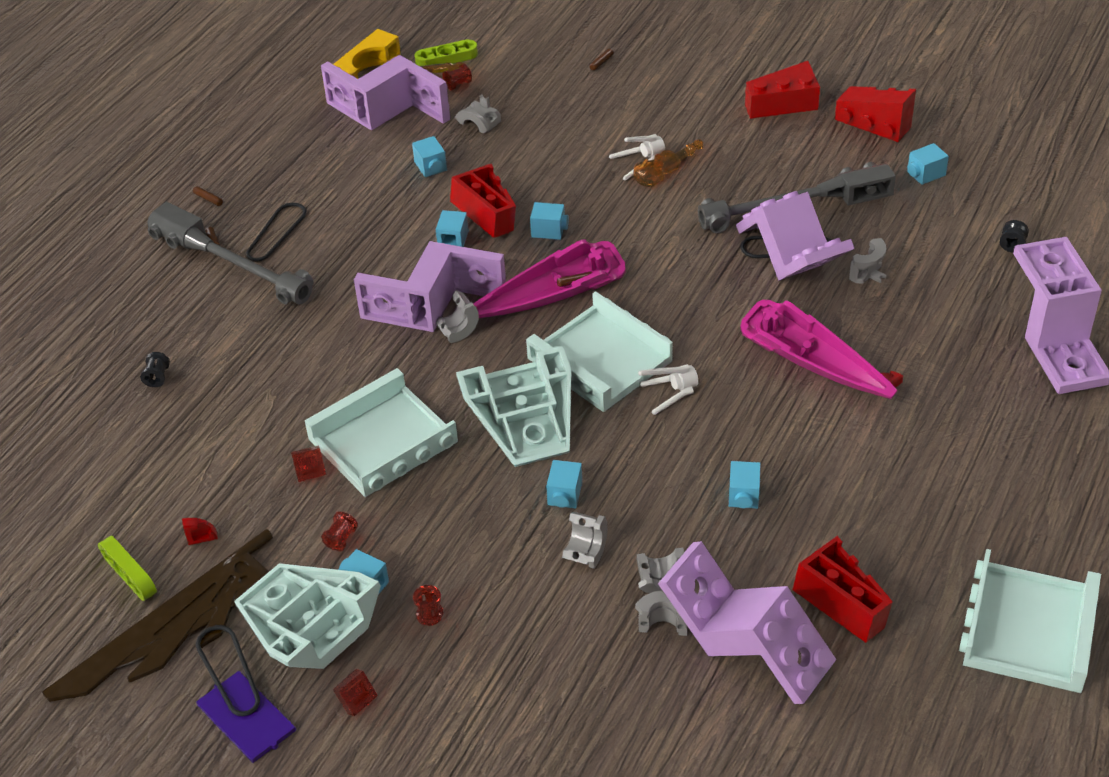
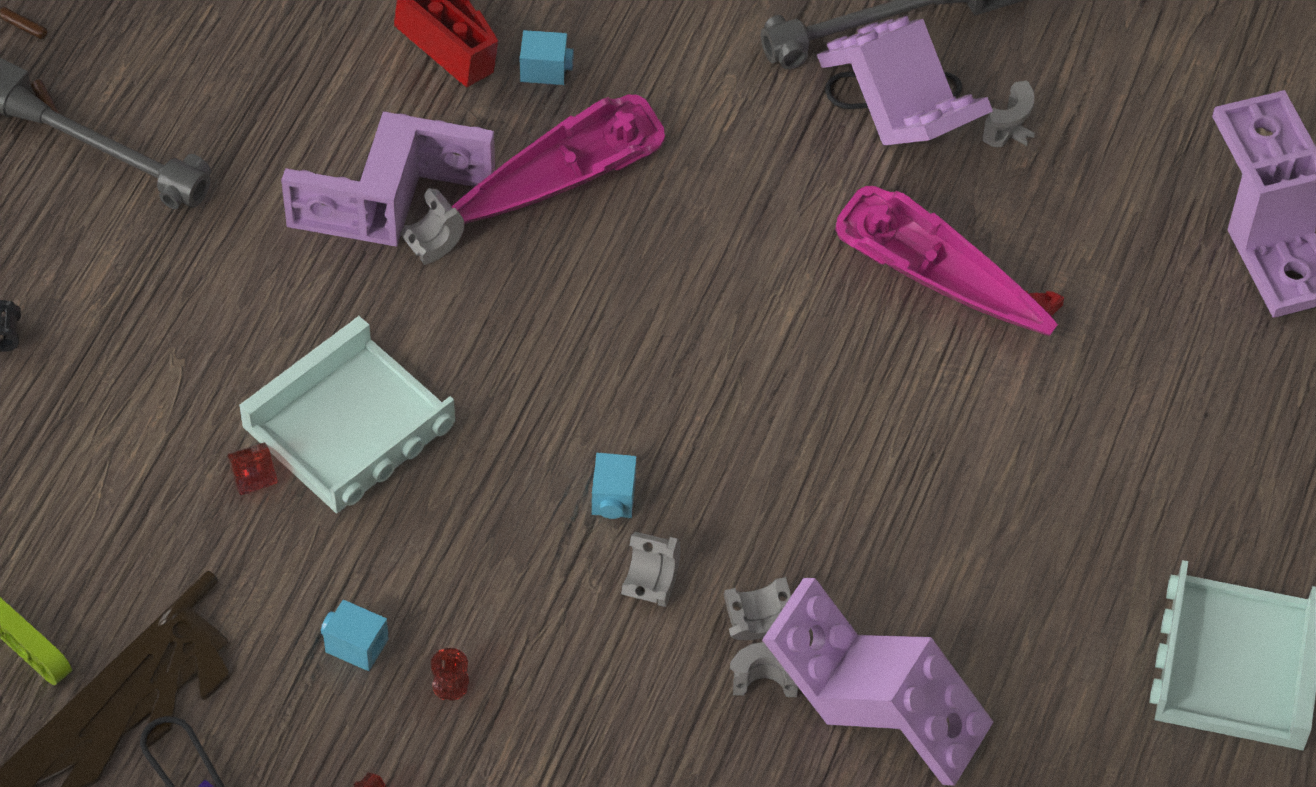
camera: 10 degrees left, 10 degrees up
red tile [182,518,218,545] -> none
light aqua wedge [234,563,381,669] -> none
black piece [246,202,307,261] -> none
clear red bush [321,511,358,551] -> none
medium azure brick [436,210,469,247] -> none
light aqua wedge [456,345,571,467] -> none
light aqua panel [526,291,673,412] -> none
reddish brown piece [557,271,593,287] -> none
white plant [638,364,698,415] -> none
medium azure brick [729,461,760,509] -> none
red wedge [792,536,893,643] -> none
black wheel [999,220,1029,253] -> none

